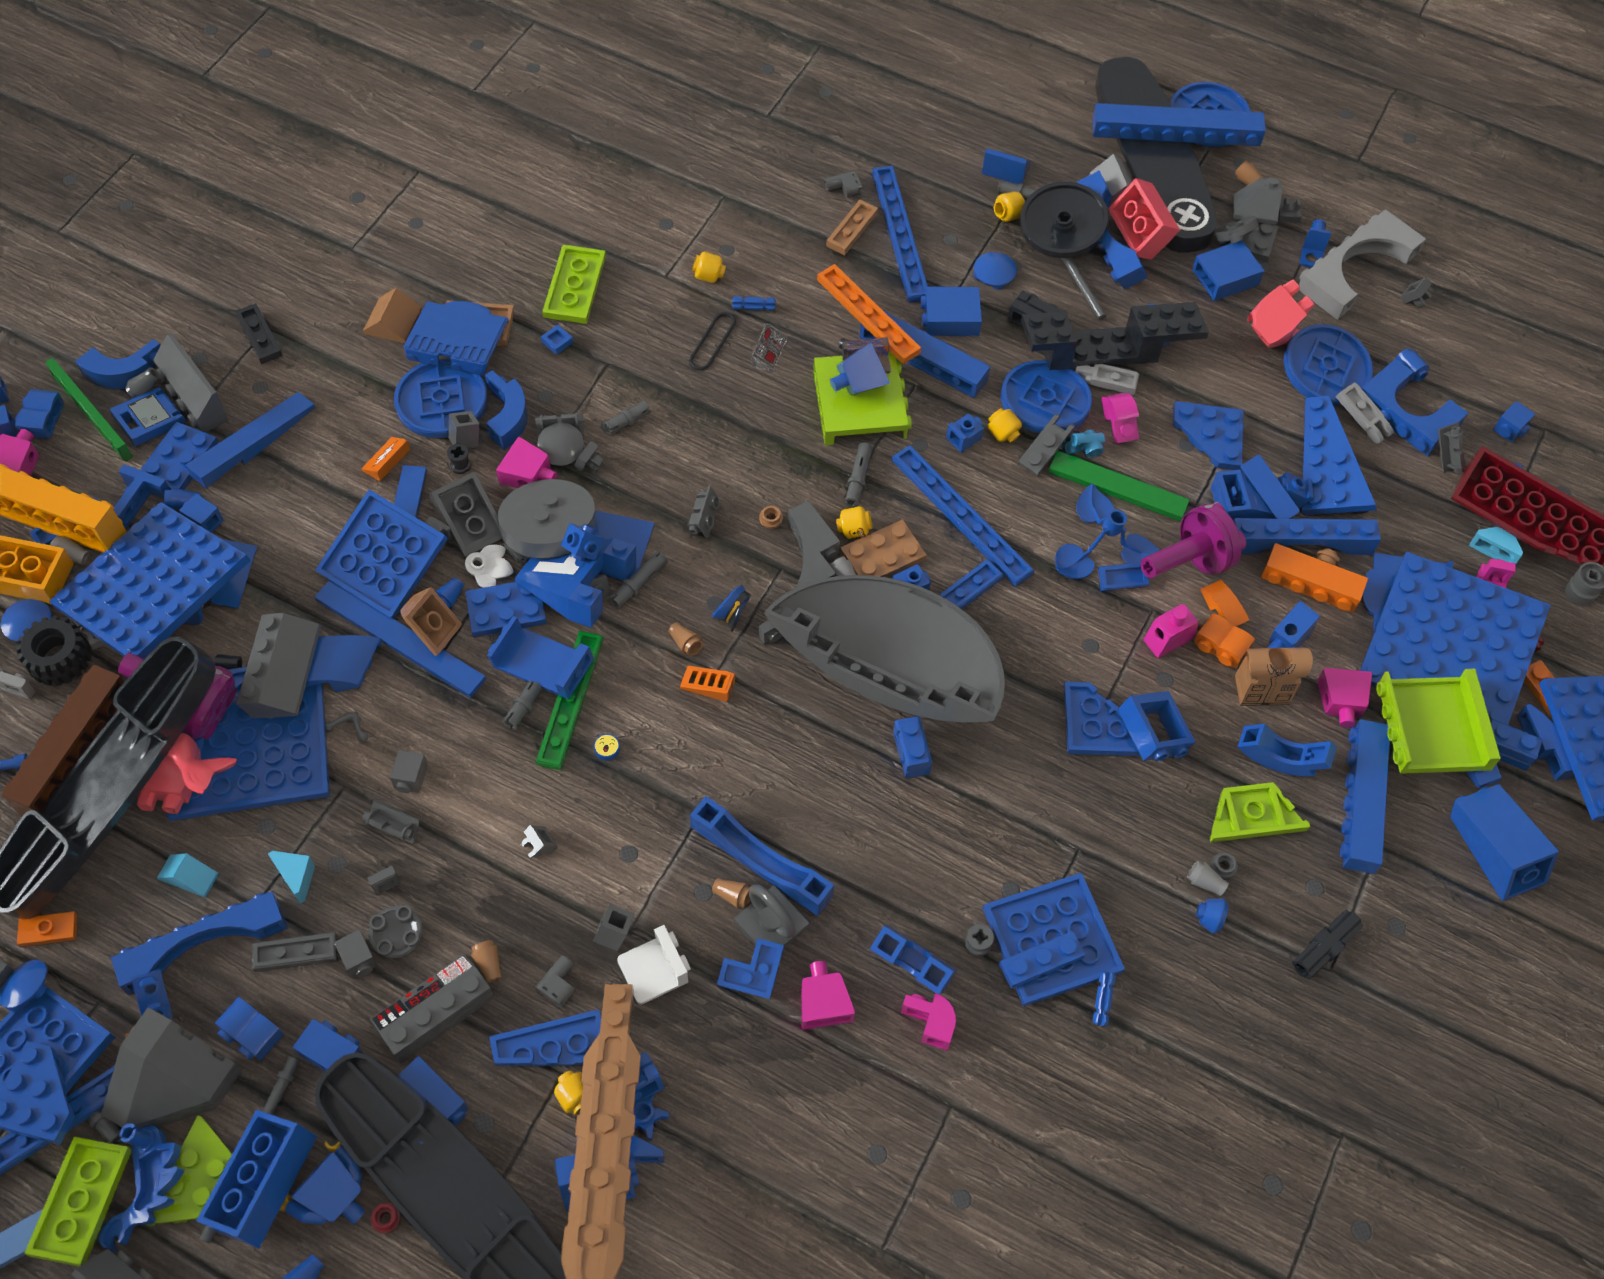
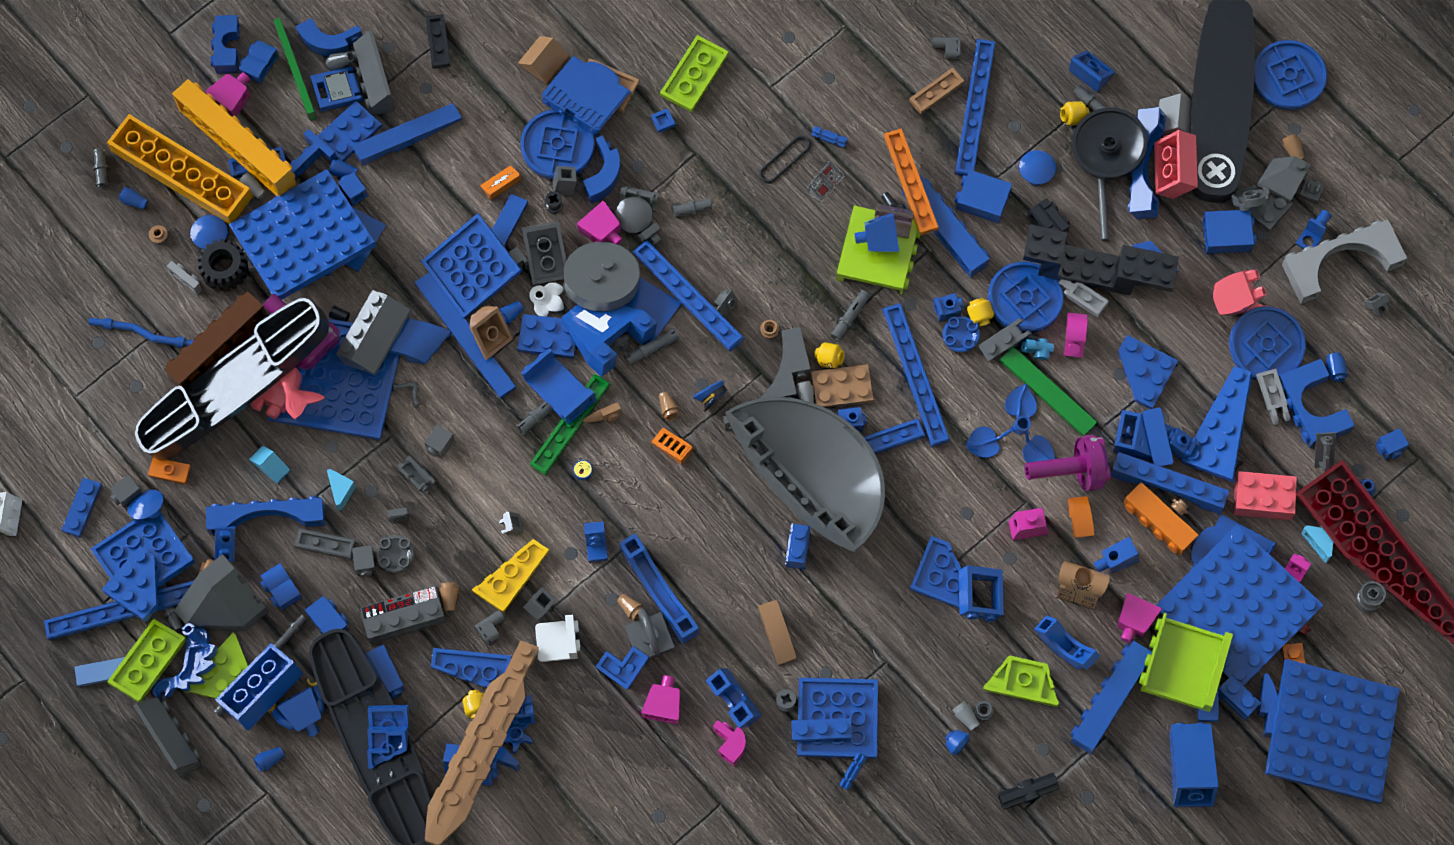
camera: 25 degrees right, 10 degrees up
dark red plate [370,1203,401,1234] -> none
blue brick [561,523,604,561] -> none
yellow head [692,251,726,283] -> none
blue brick [1092,103,1266,146] -> none
blue tile [1098,562,1150,591] -> none
orange brick [1194,613,1255,668] -> none
none -> blue slope [367,705,409,769]
none -> yellow wing [472,539,549,613]
none -> medium nougat plate [583,402,622,422]
none -> blue bracket [584,521,608,563]
none -> blue tile [633,240,744,352]
none -> medium nougat slope [758,600,797,666]
none -> blue dish [943,316,980,352]
none -> coral brick [1233,471,1297,520]

